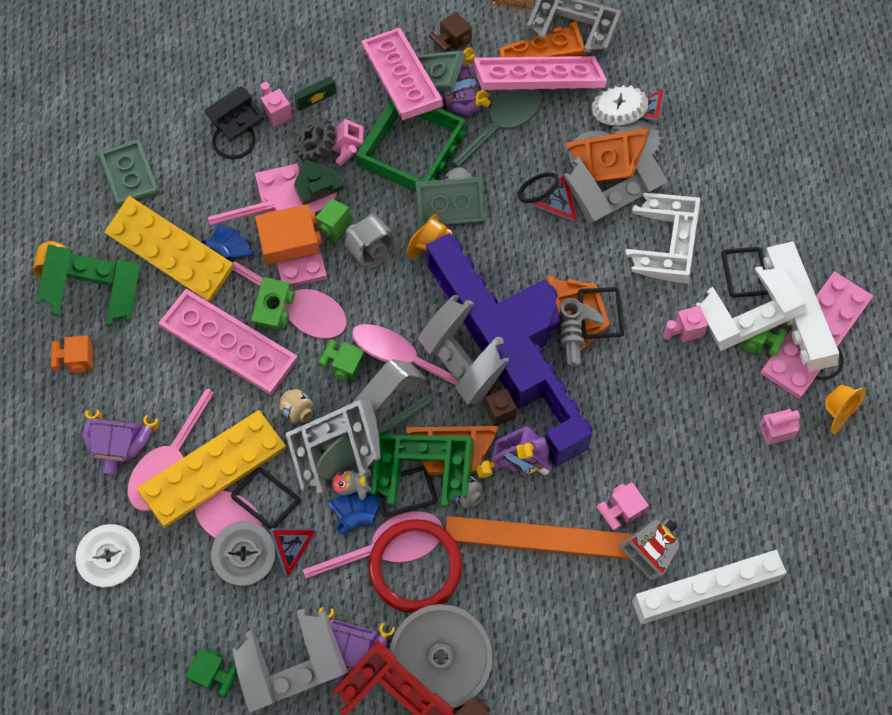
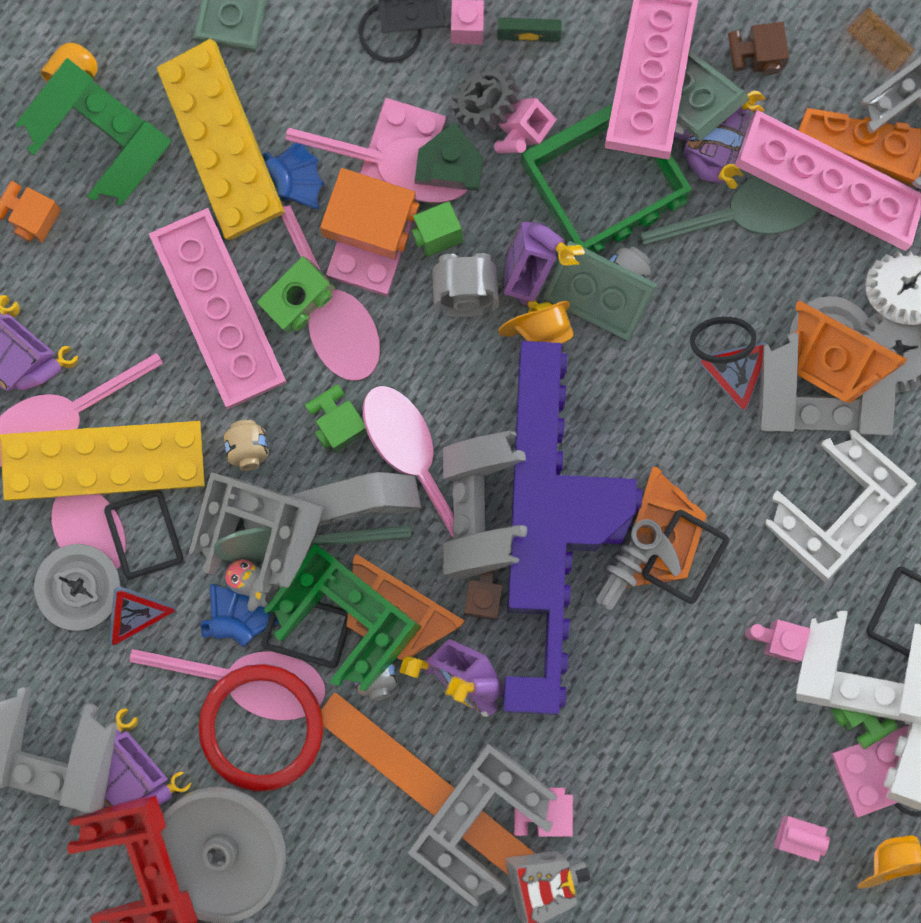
camera: 30 degrees right, 15 degrees up
none -> light grey wedge [408,743,557,906]
none -> medium lavender torso [503,222,584,313]

